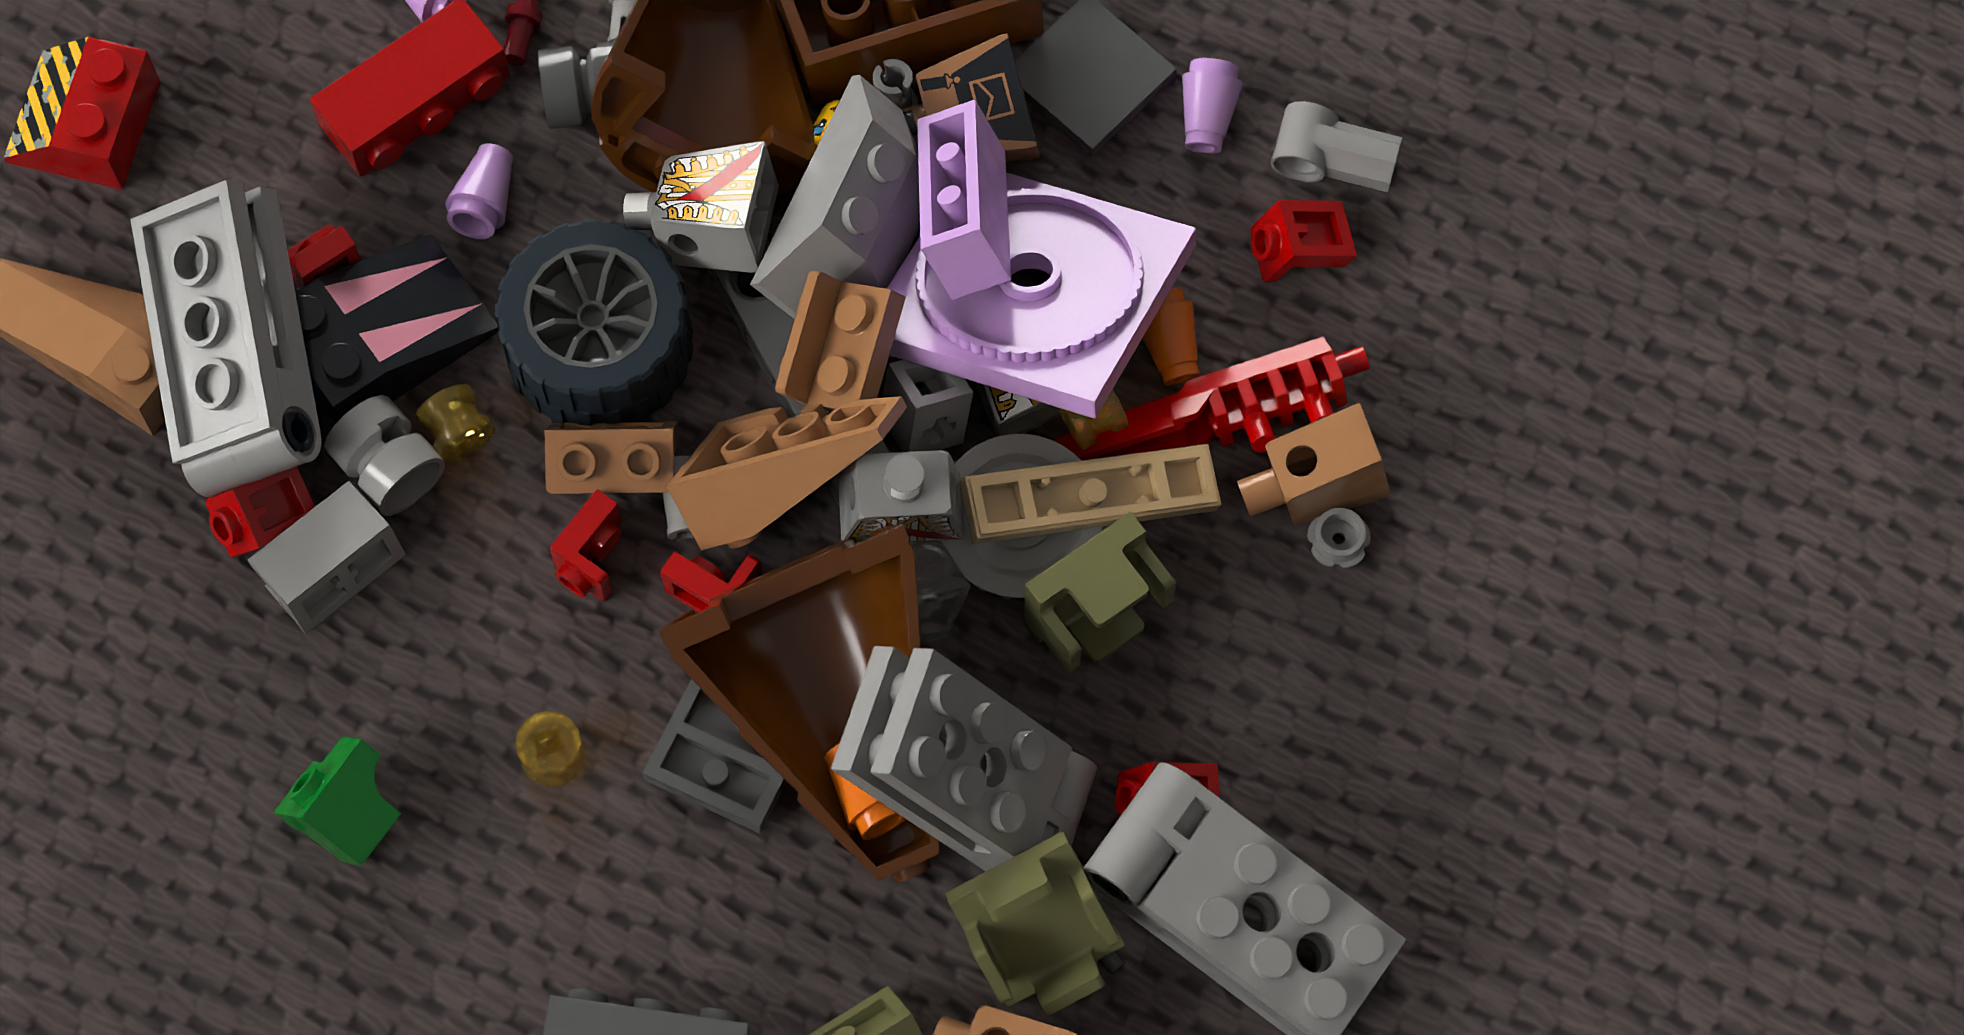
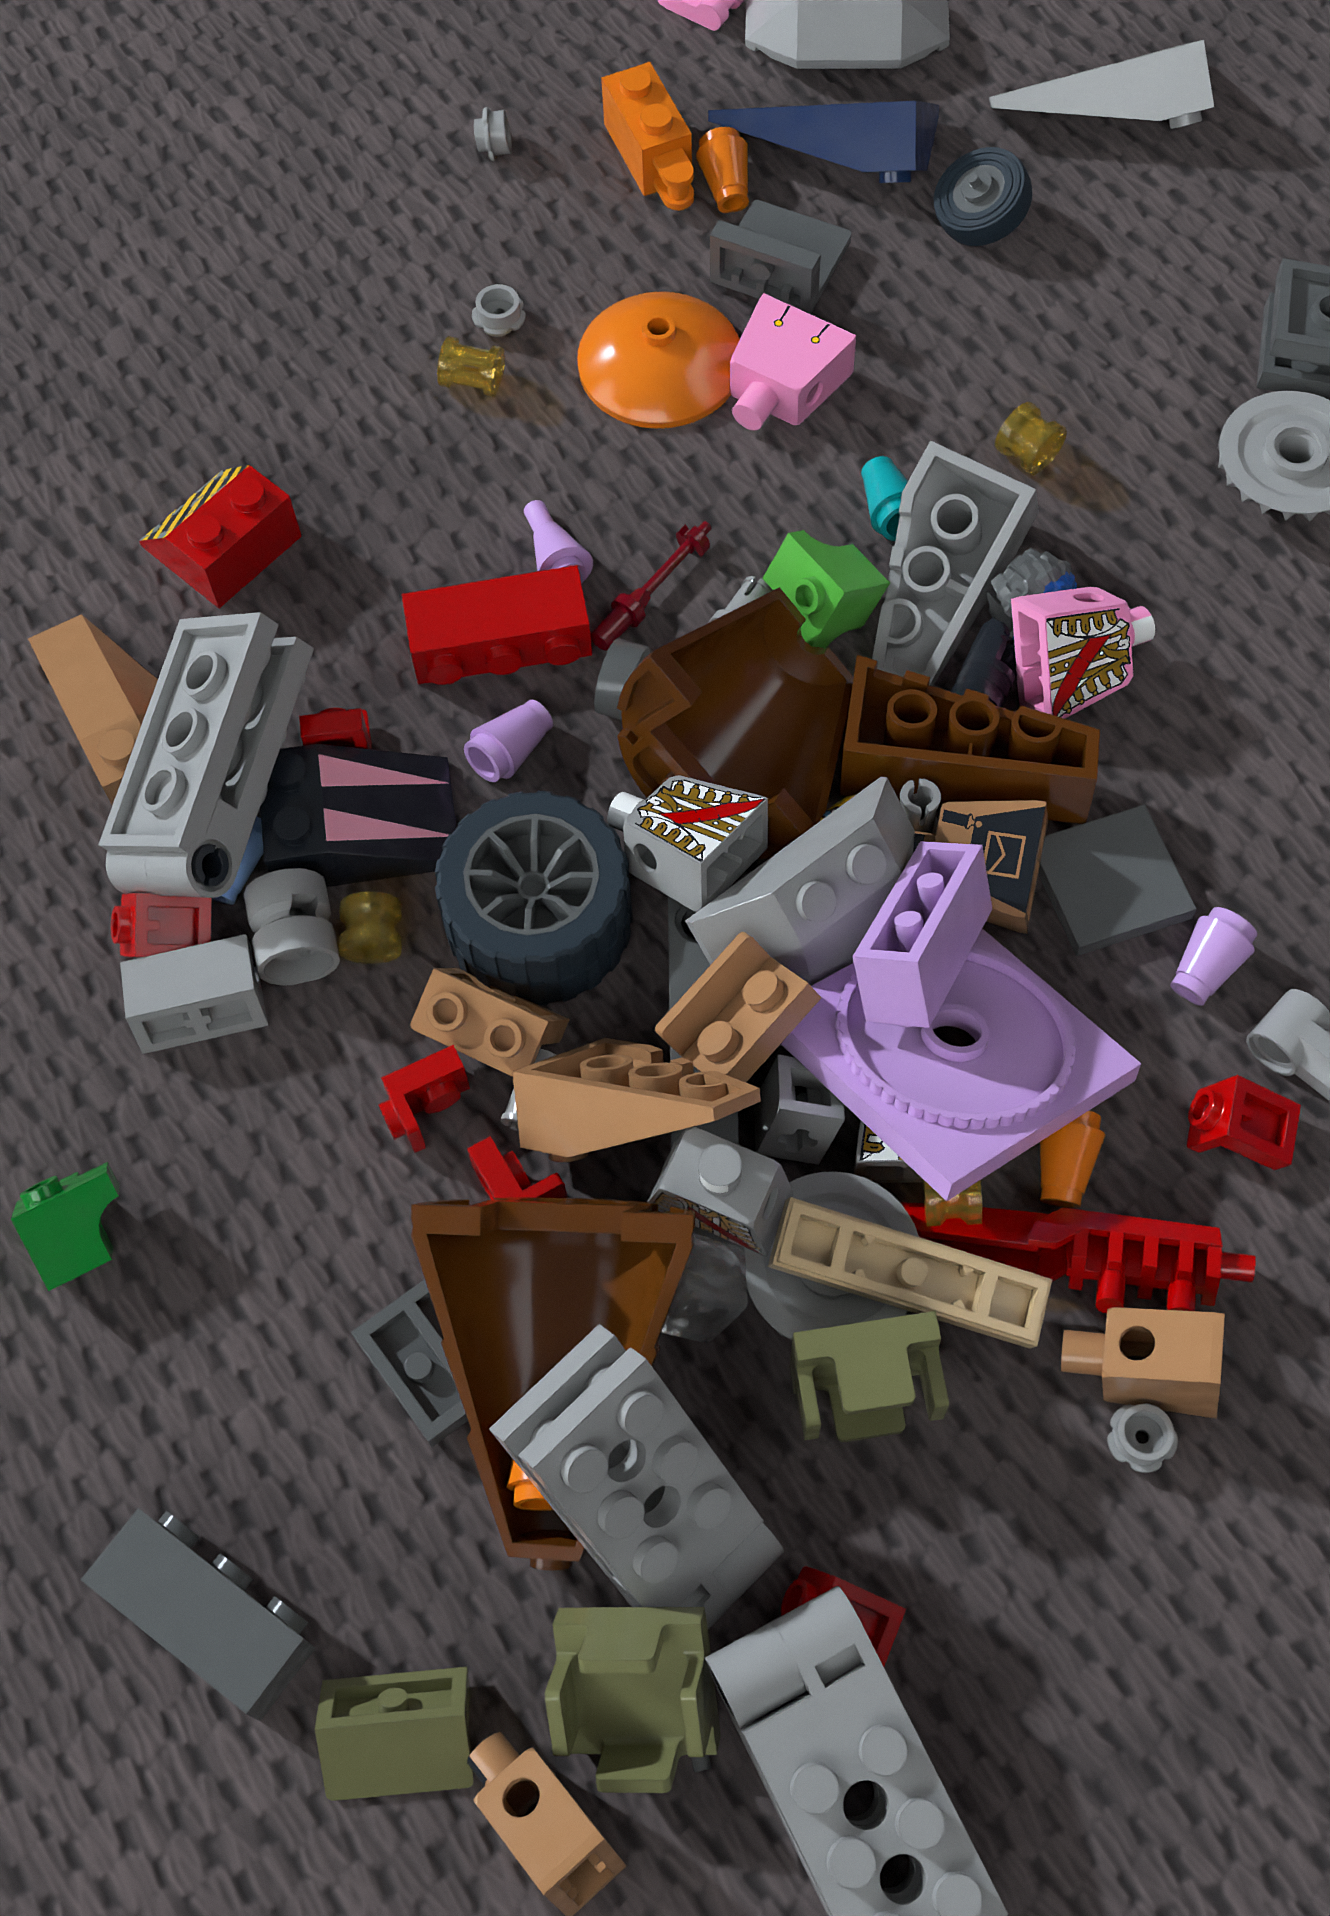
camera: 30 degrees right, 5 degrees down
clear yellow wheel [515,711,585,788] -> none

